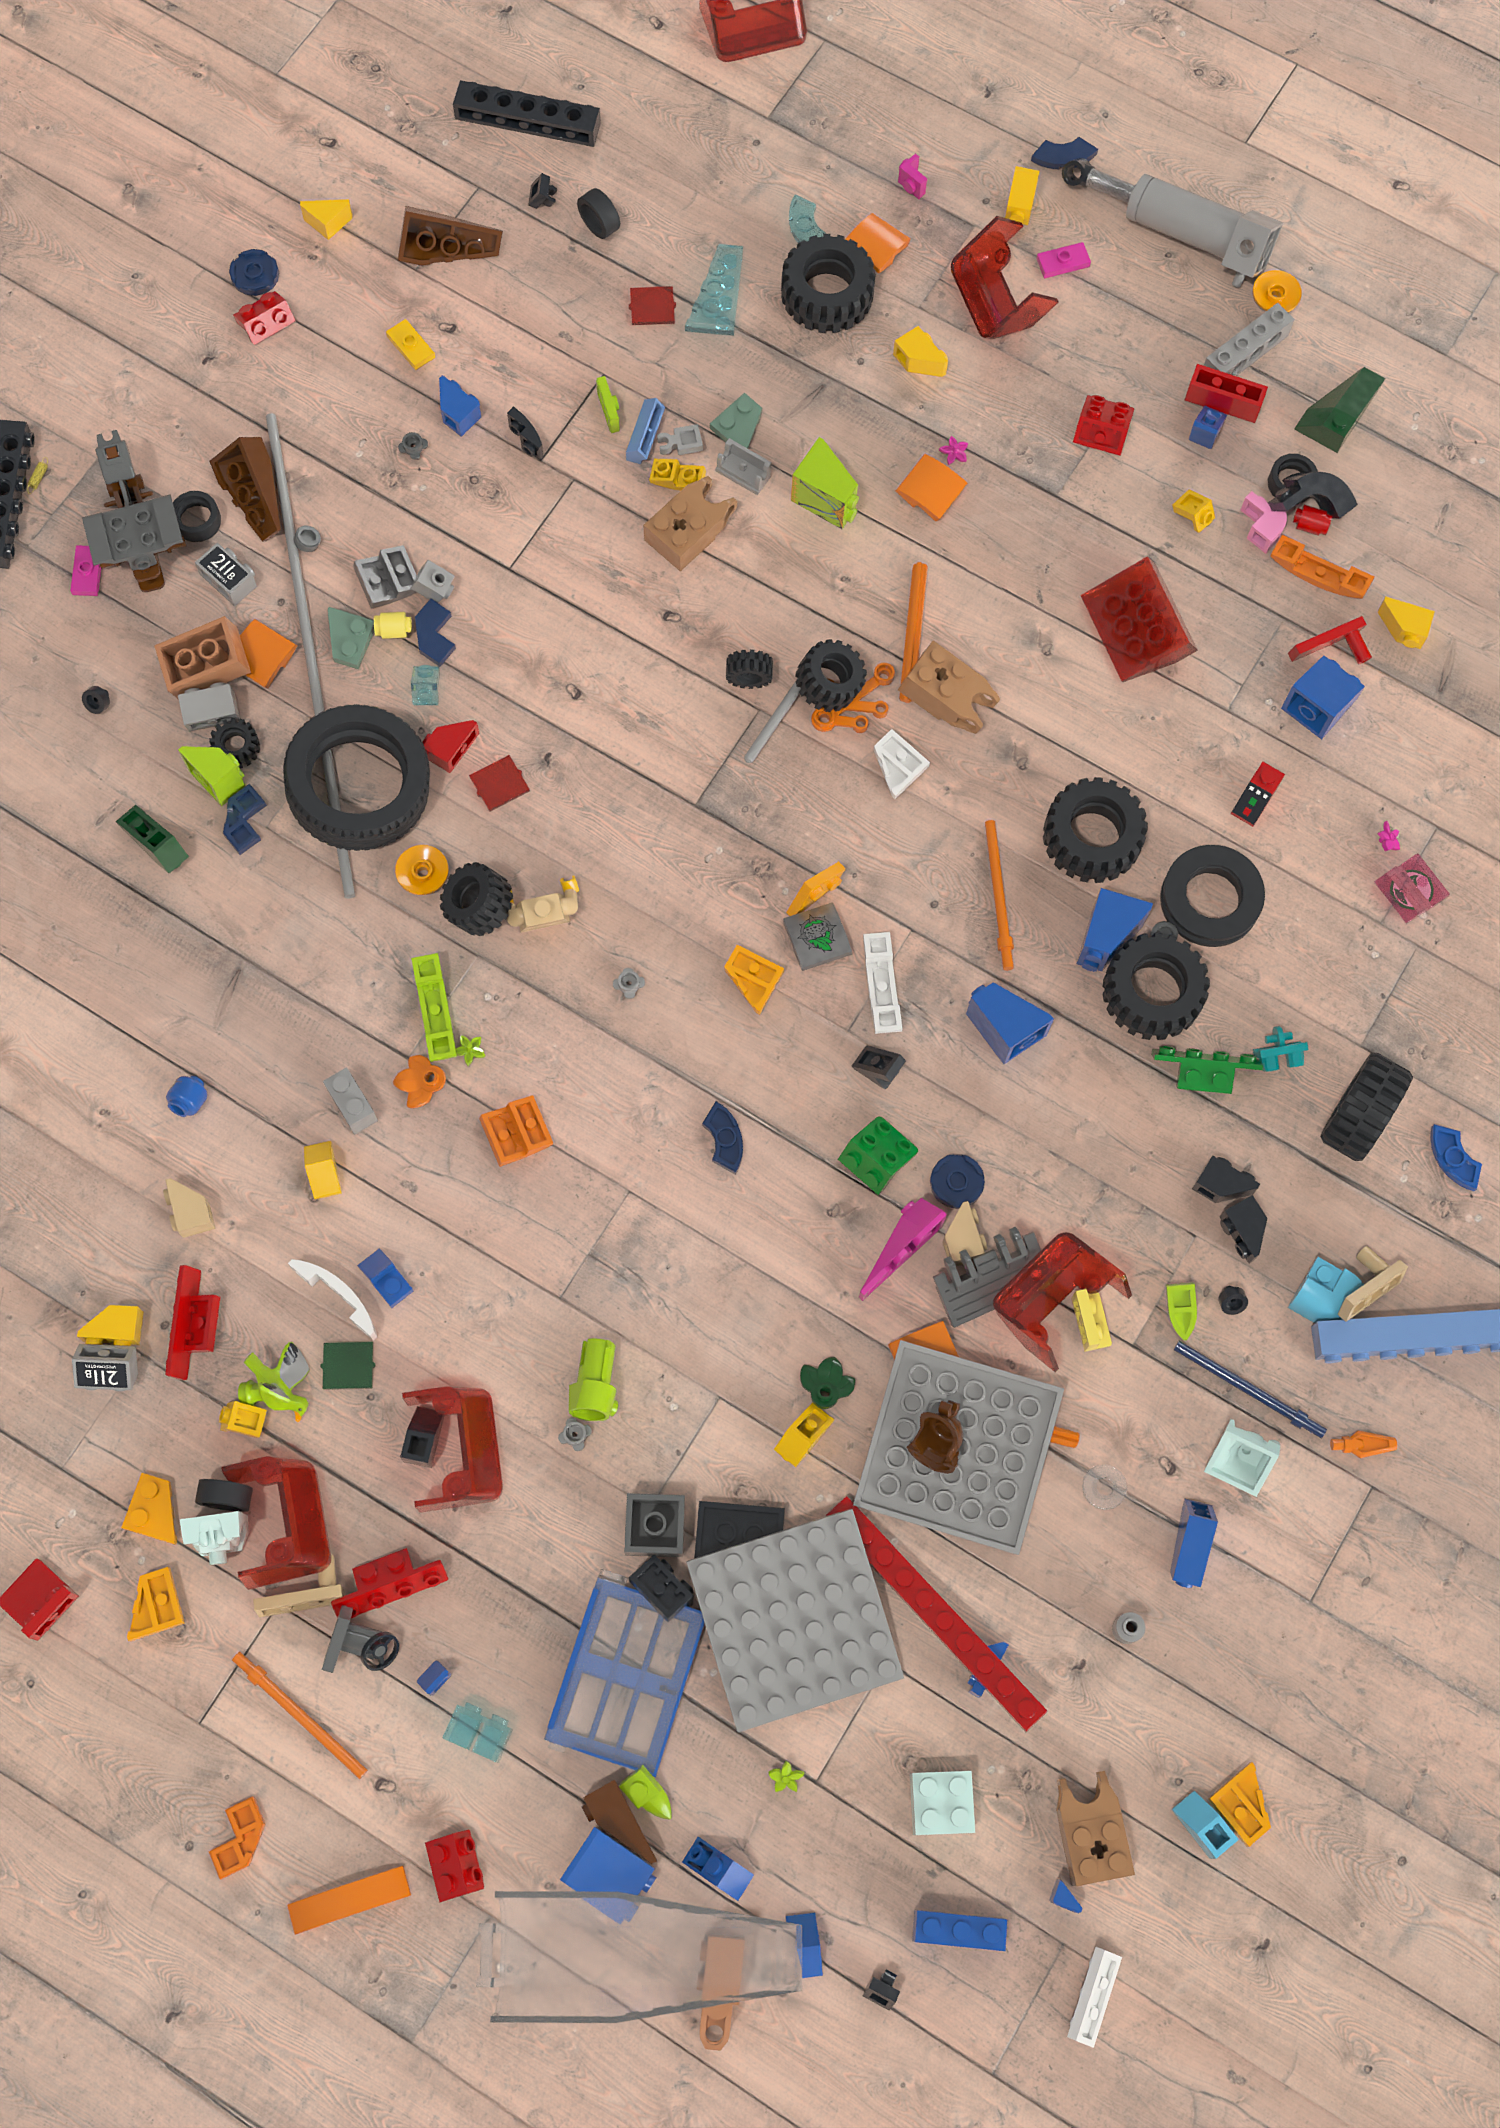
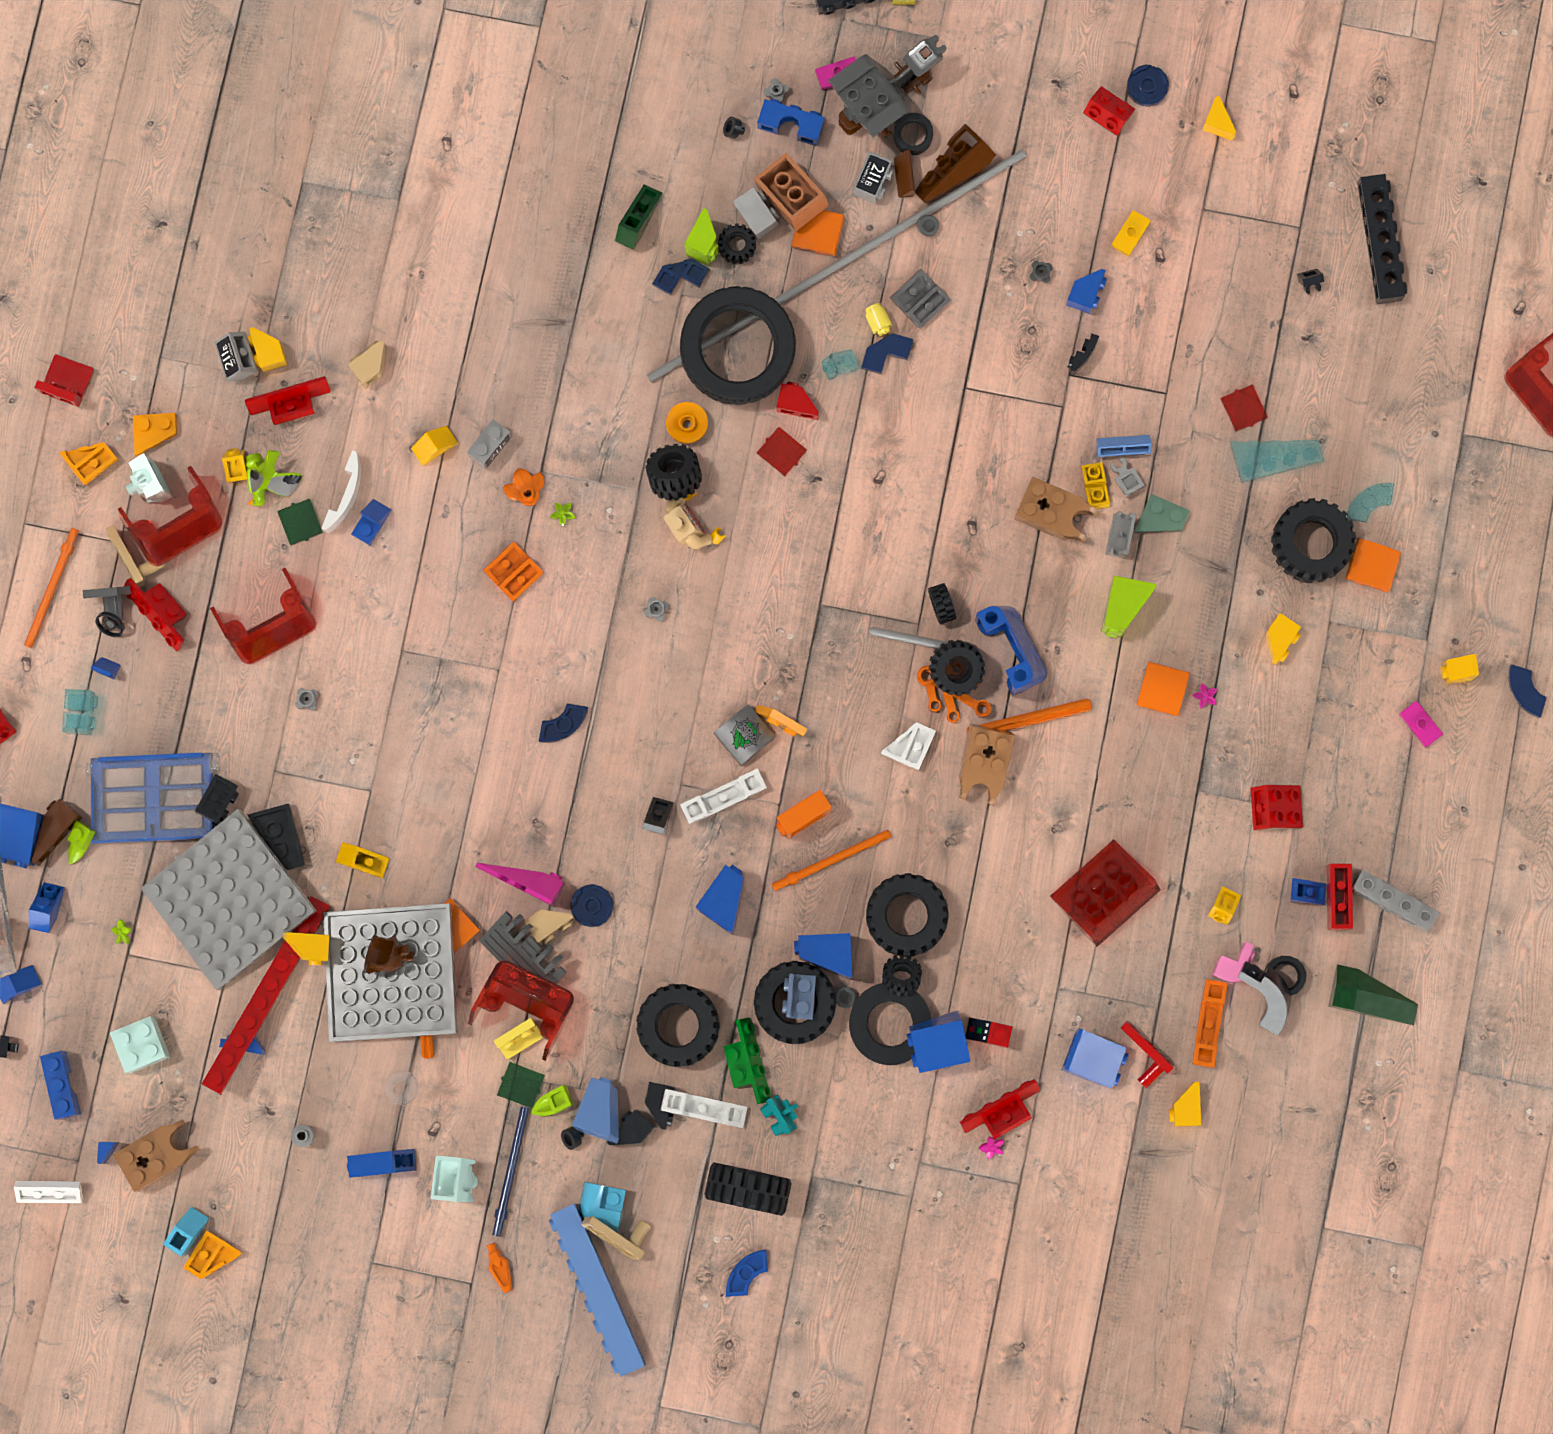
camera: 80 degrees right, 10 degrees up
blue head [166,1076,208,1117] -> none
black tyre [195,1479,253,1512] -> none
sand green wing [328,607,374,669] -> none
reddish brown wedge [398,206,503,266] -> none
black slope [400,1406,445,1468] -> none
light grey brick [411,560,455,603] -> none
lime slope [411,953,457,1062] -> none
lime piece [569,1338,618,1421] -> none
black tyre [577,188,621,239] -> none
lime plate [596,376,620,433] -> none
dark grey brick [624,1493,685,1558] -> none
light orange wing [724,945,784,1015] -> none
dark green plate [800,1357,855,1409] -> none
green bracket [837,1116,918,1195] -> none
dark pink bracket [898,153,927,199] -> none
clear red windscreen [951,216,1059,339] -> none
light grey piece [1062,158,1283,288] -> none
light orange dish [1252,270,1302,312] -> none
red brick [1293,504,1332,536] -> none
clear pink slope [1374,853,1450,924] -> none
none -> yellow slope [283,932,330,965]
none -> clear green piece [497,1062,545,1109]
none -> medium blue slope [572,1077,619,1144]
none -> black tyre [636,984,720,1067]
none -> white slope [661,1089,747,1128]
none -> blue arch [757,99,825,146]
none -> light grey plate [764,78,789,102]
none -> orange window [775,790,832,839]
none -> sand blue bracket [782,973,816,1020]
none -> black tyre [882,954,922,996]
none -> reddish brown slope [894,150,915,198]
none -> blue slope [906,1011,971,1073]
none -> red bracket [960,1079,1040,1140]
none -> blue windscreen [975,606,1047,697]

